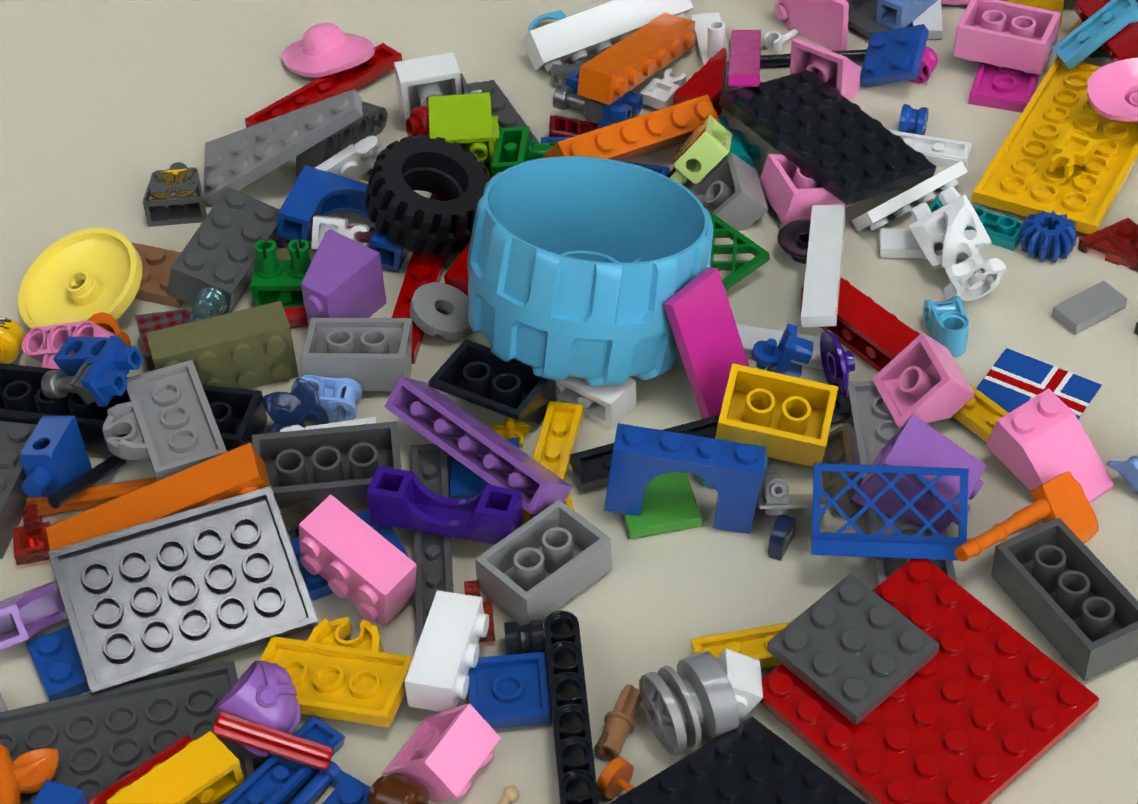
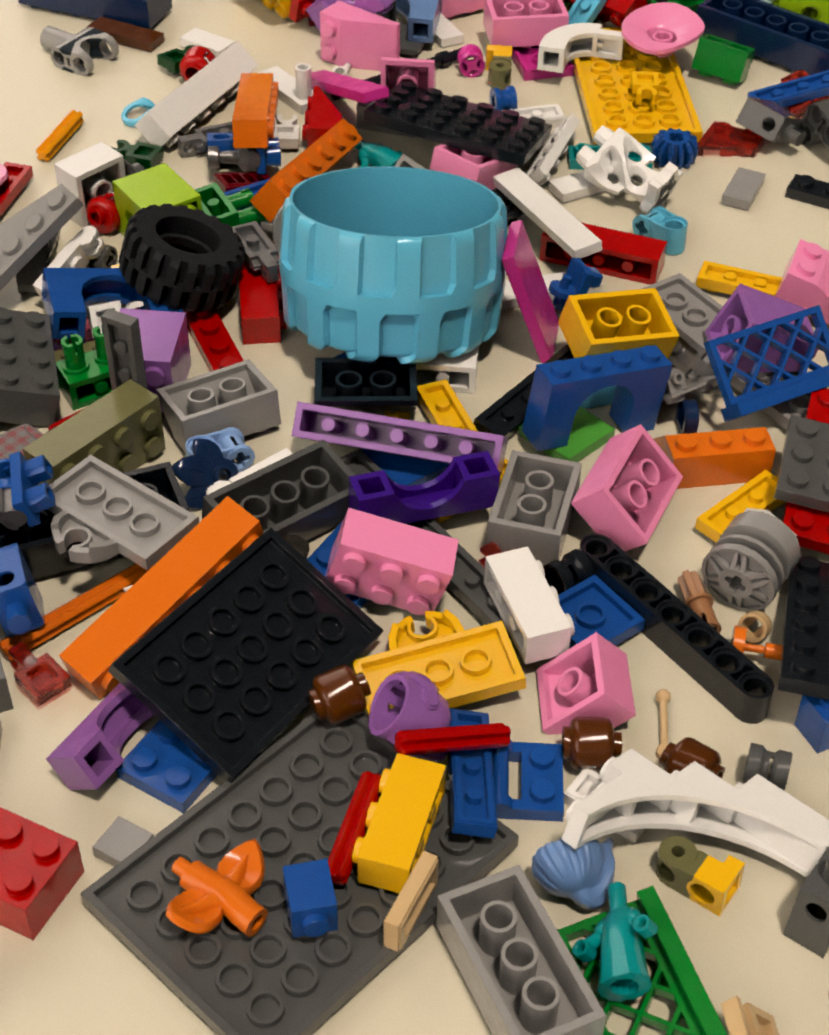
camera: 35 degrees left, 0 degrees up
black bar [48,455,126,508] -> none
clear light blue cone [190,287,227,322] -> none
light grey tile [409,282,471,340] -> none
yellowish green torso [666,114,732,185] -> none
dark purple dish [820,330,855,398] -> none
blue plate [860,24,929,87] -> none
bright pink slope [872,332,976,428] -> none
blue sticker [976,348,1102,419] -> none
none -> light orange axle [36,110,84,162]
none -> dark grey plate [101,309,148,390]
none -> dark green plate [111,140,164,169]
none -> reddish brown head [307,665,371,725]
none -> olive leg [485,45,512,90]
none -> white arch [537,23,625,73]
none -> bright pink brick [571,424,683,552]
none -> orange slope [653,427,776,489]
none -> tan hinge [738,610,772,643]

